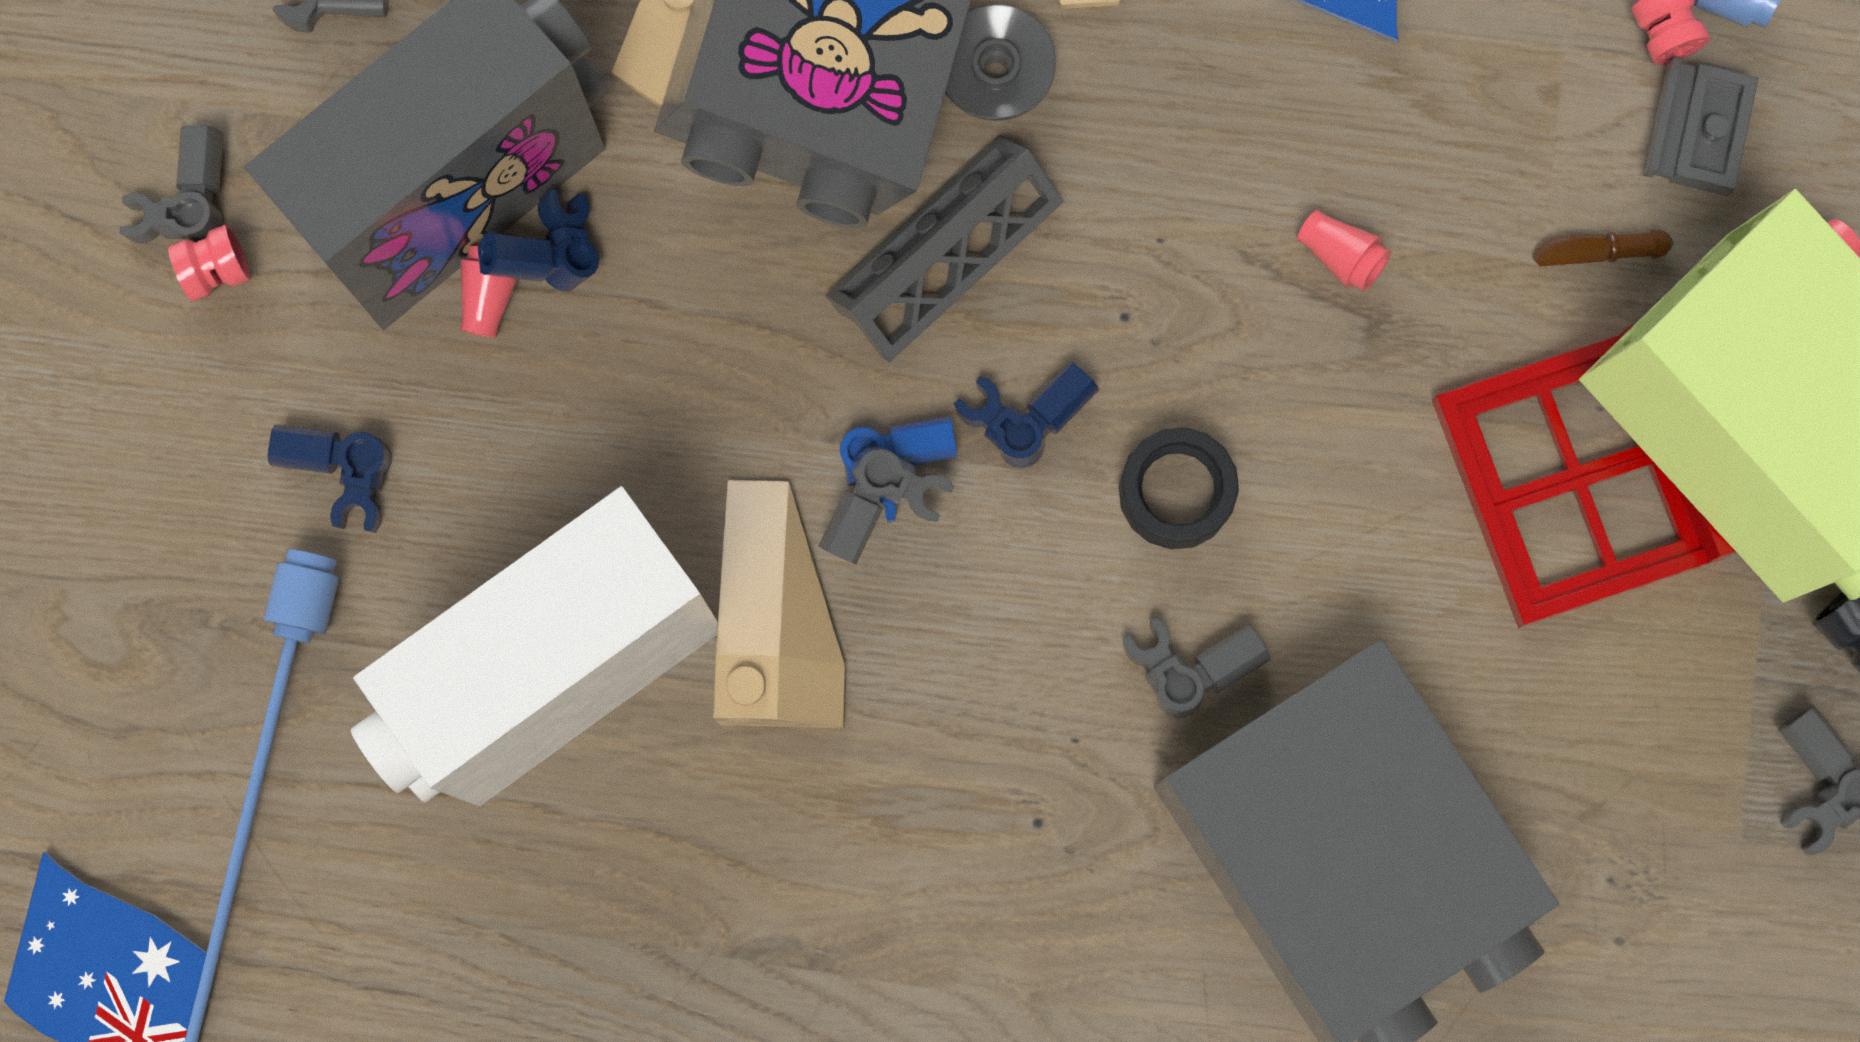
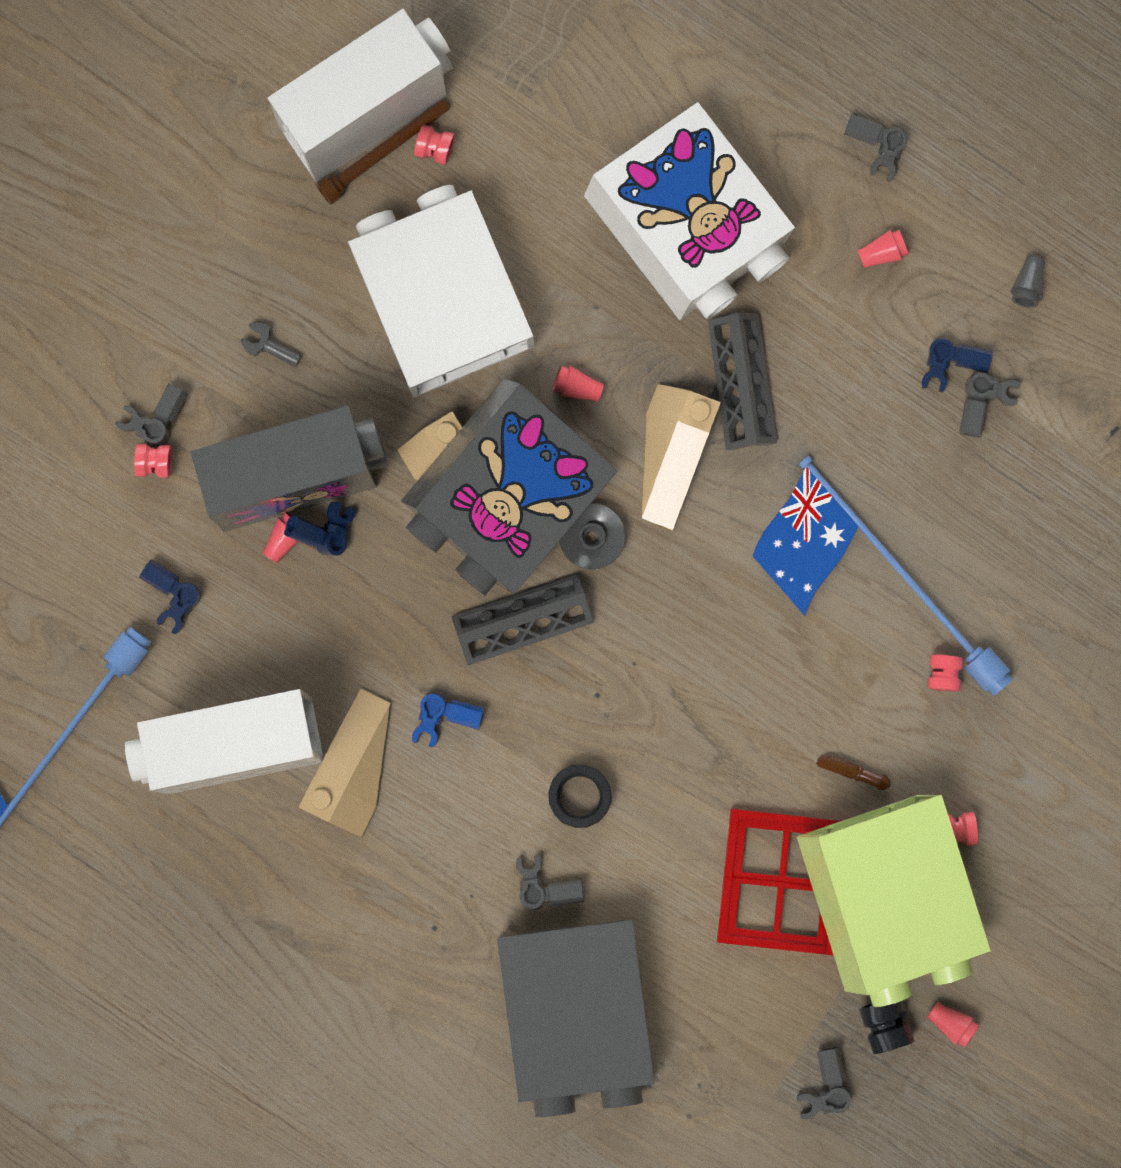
camera: 30 degrees right, 5 degrees up
dark grey bar [818,447,954,564] -> none
dark blue bar [954,361,1099,468] -> none
coral cone [1297,210,1391,292] -> none
dark grey plate [1643,57,1759,196] -> none

